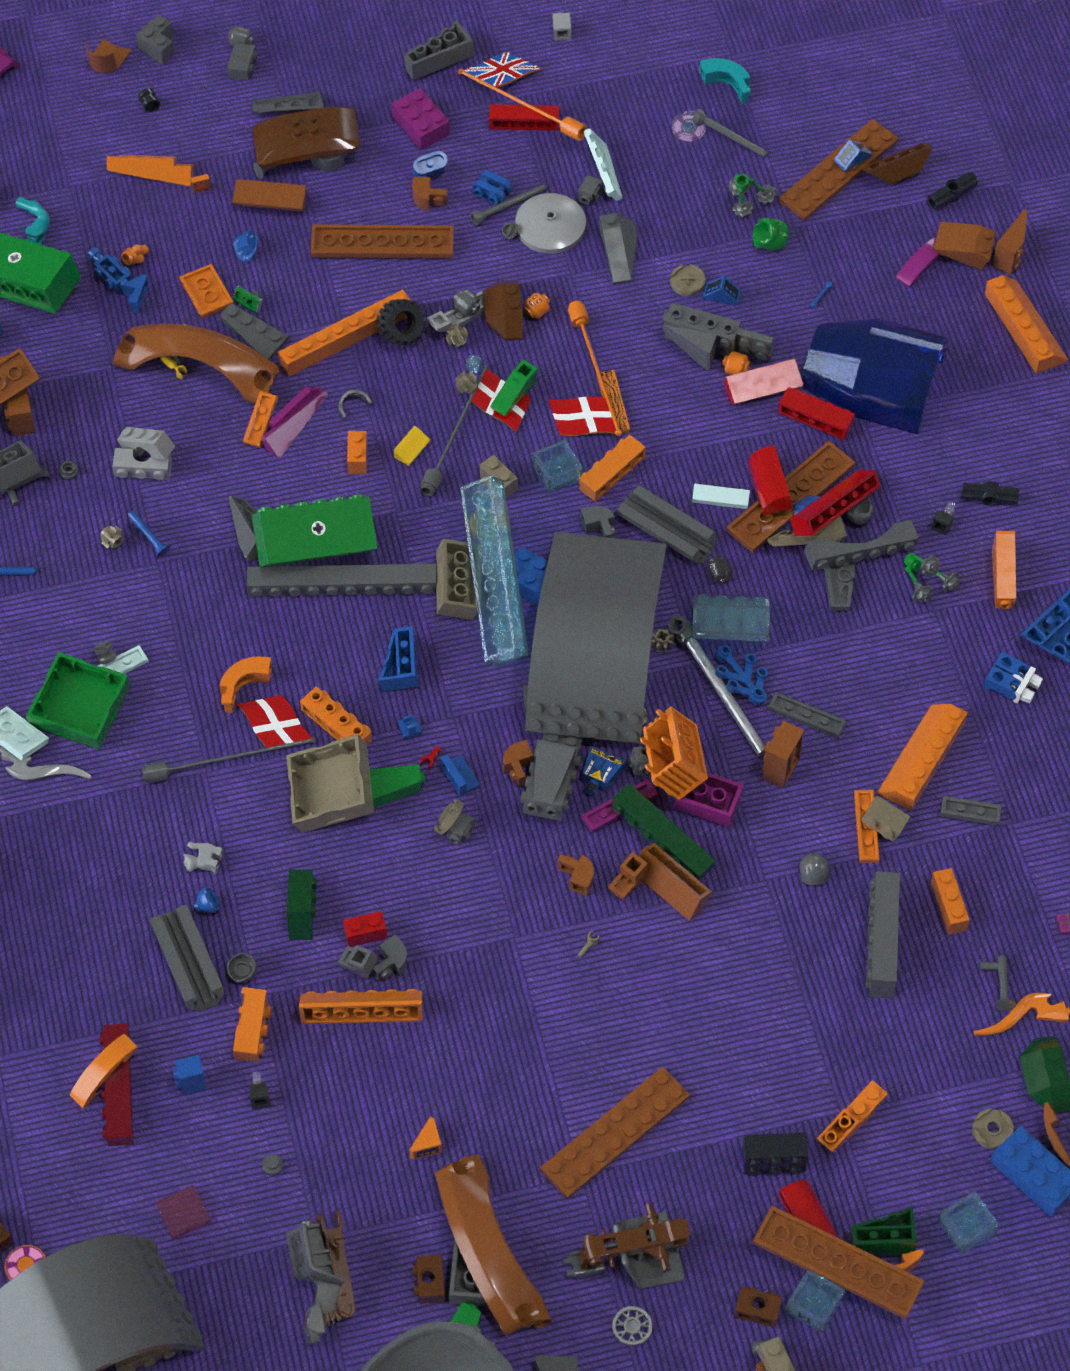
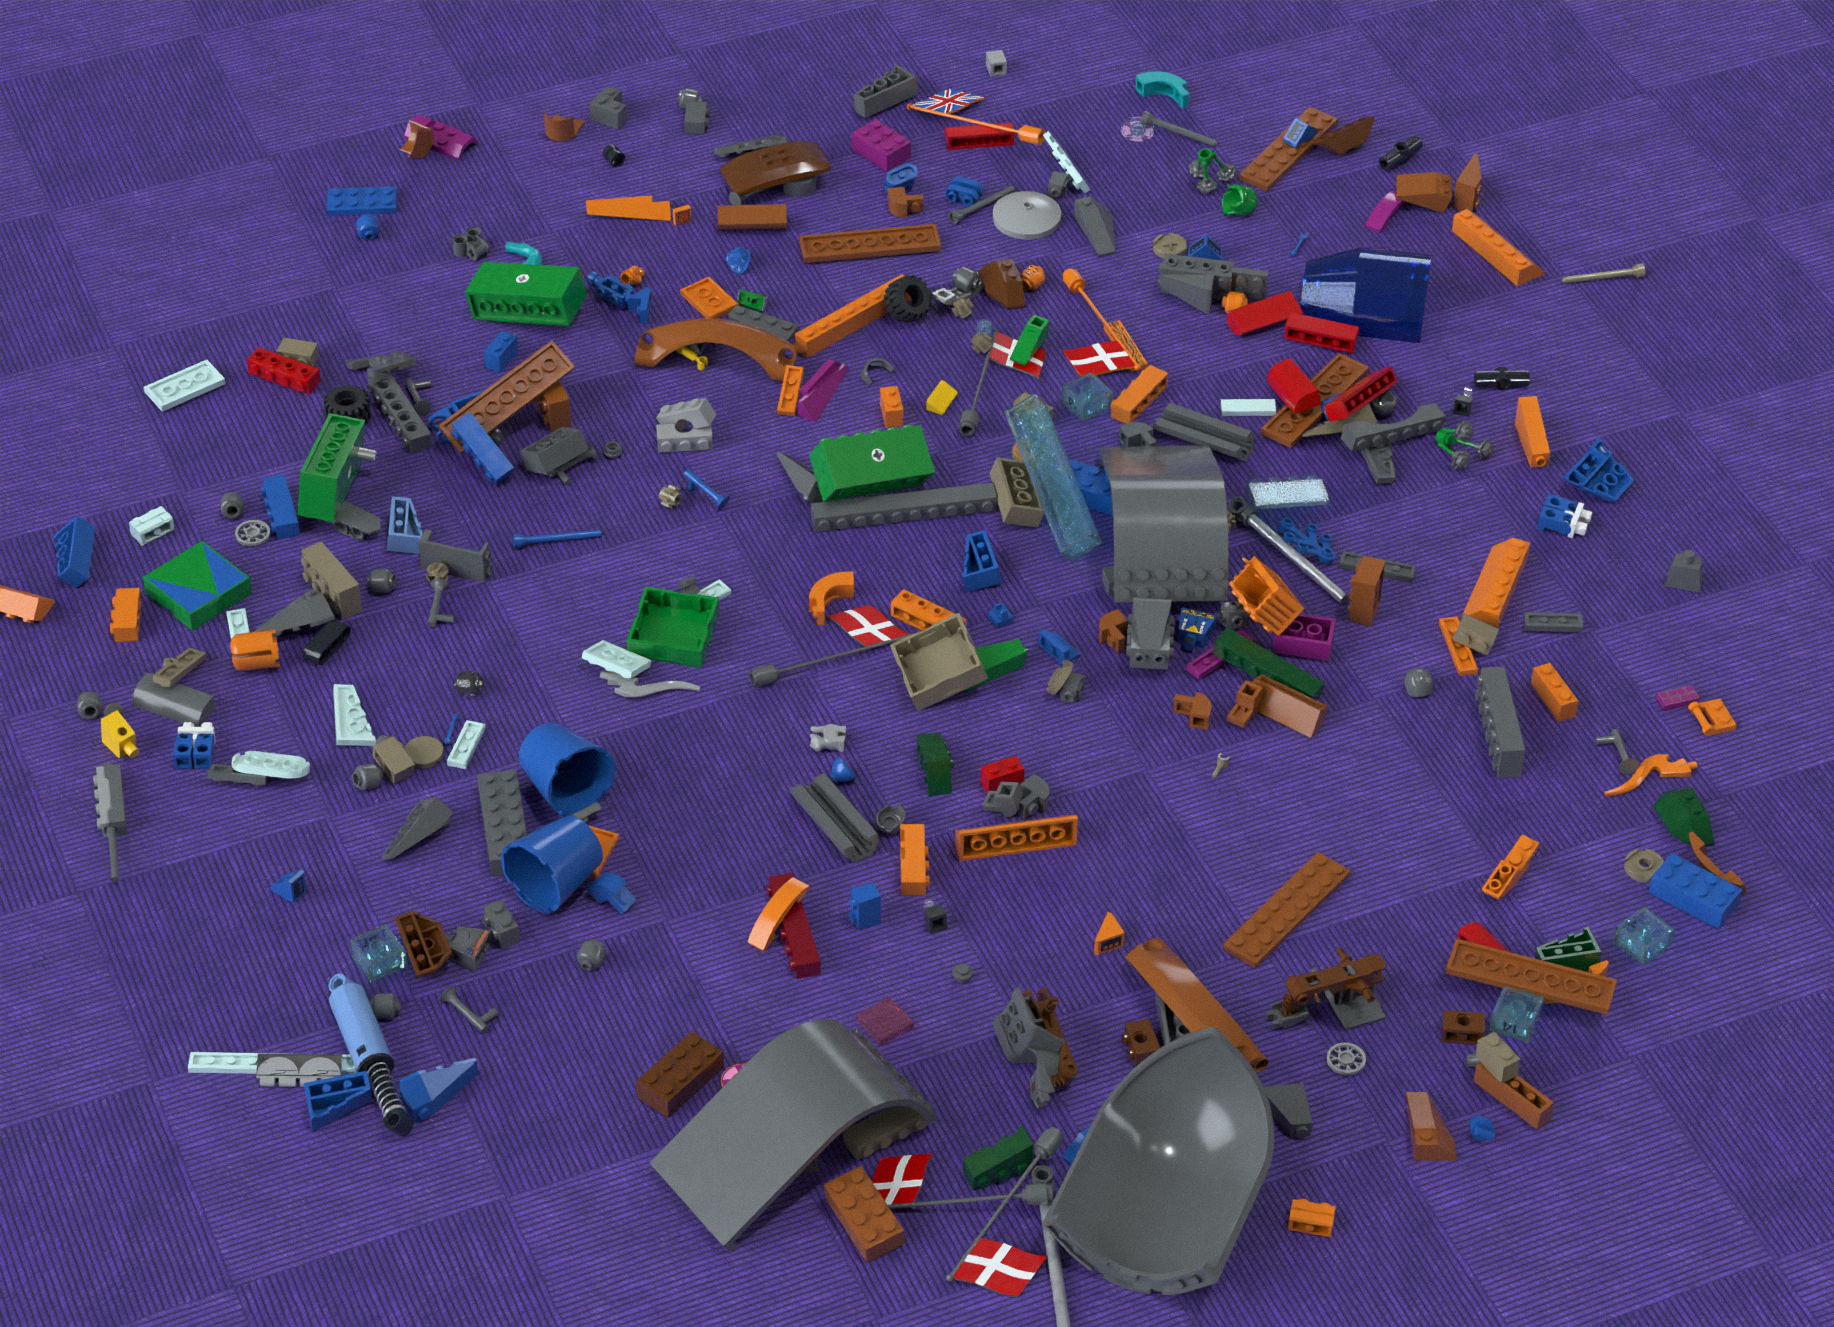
camera: 10 degrees left, 15 degrees down
red piece [420,746,441,771] -> none
dark grey plate [502,222,518,240] -> none
clear smoke head [706,555,733,585] -> none
black piece [742,1133,809,1176] -> none

